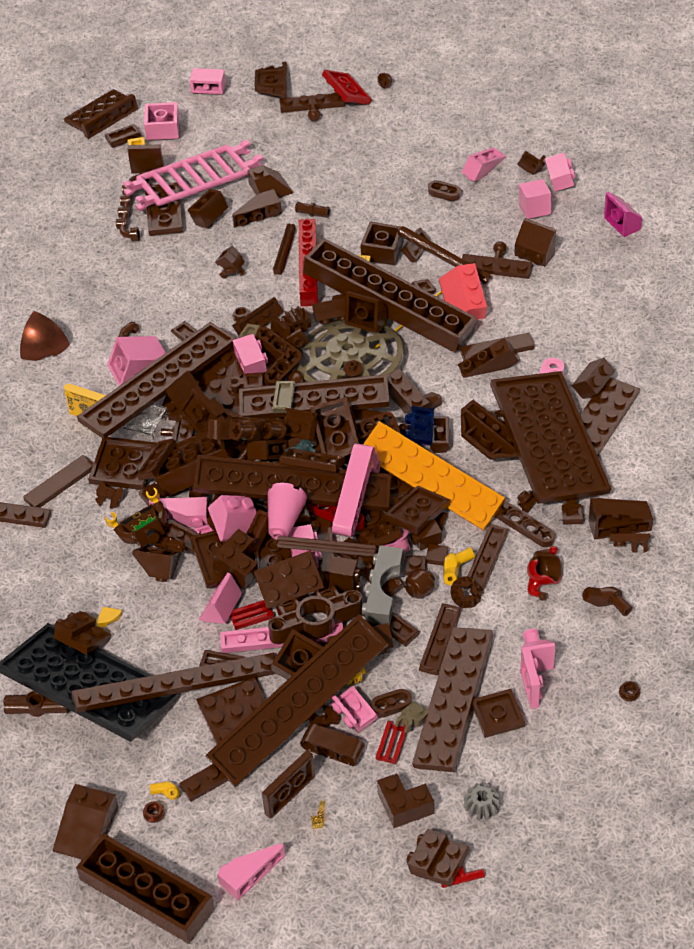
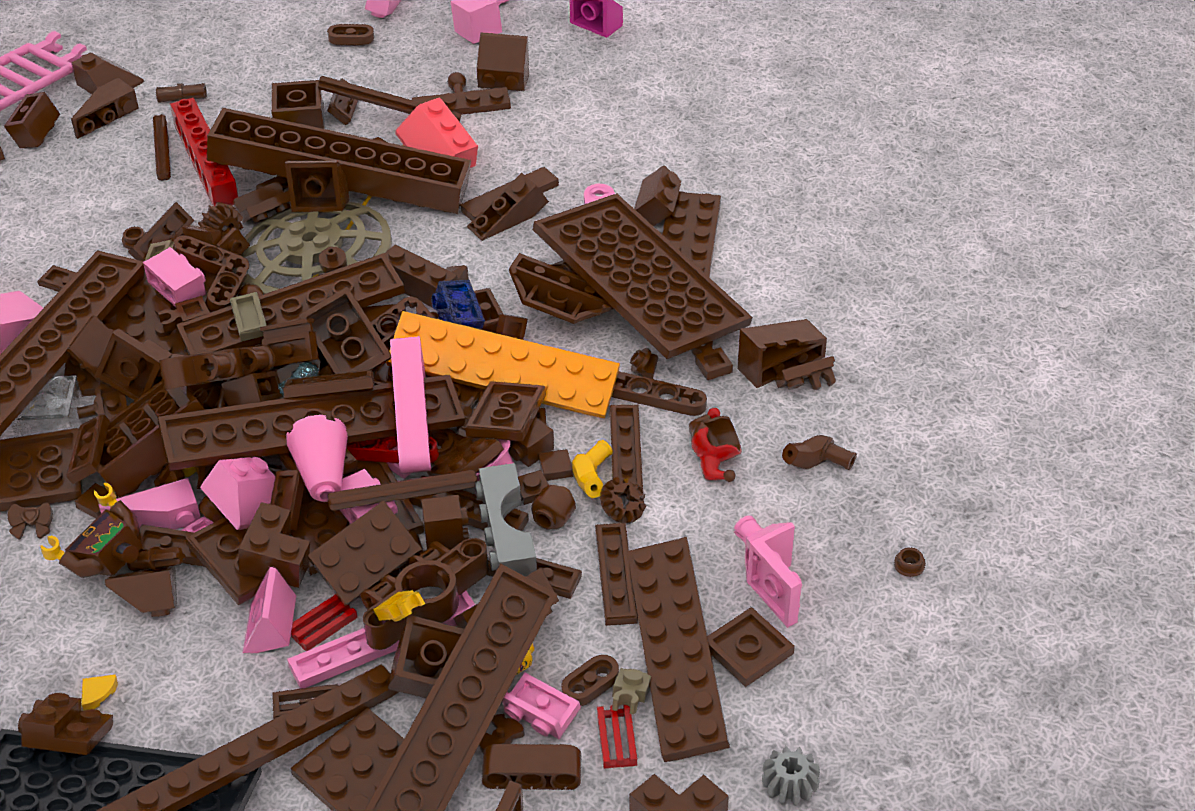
camera: 25 degrees left, 5 degrees down
reddish brown piece [215,245,245,279] -> none
none -> yellow plate [373,590,425,622]
none -> reddish brown plate [496,313,528,340]

